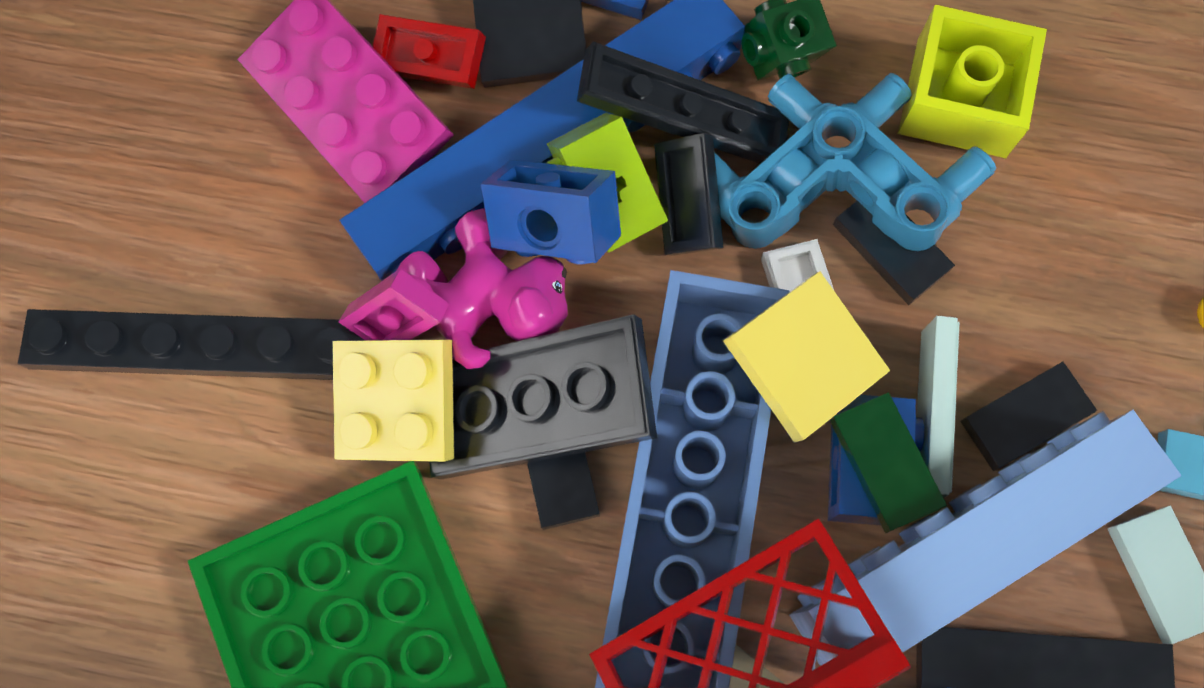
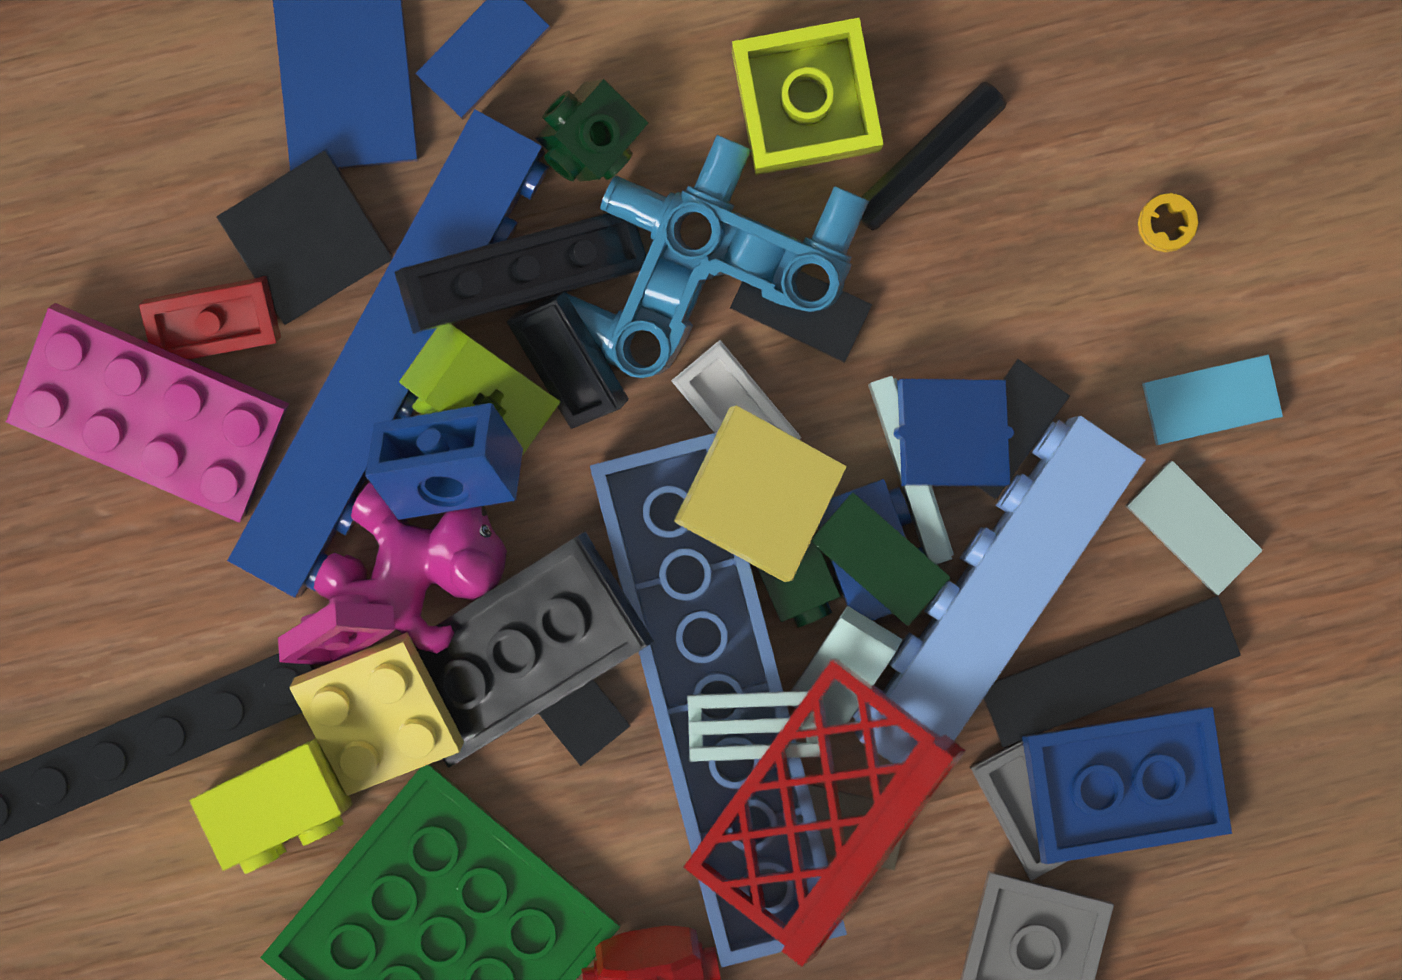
camera: 25 degrees left, 15 degrees up
none -> neon yellow brick [189,738,353,874]
none -> light aqua tile [688,690,821,761]
none -> dark green brick [757,535,840,628]
none -> light aqua tile [791,606,902,735]
none -> black axle [861,81,1007,230]
none -> blue piece [893,379,1014,486]

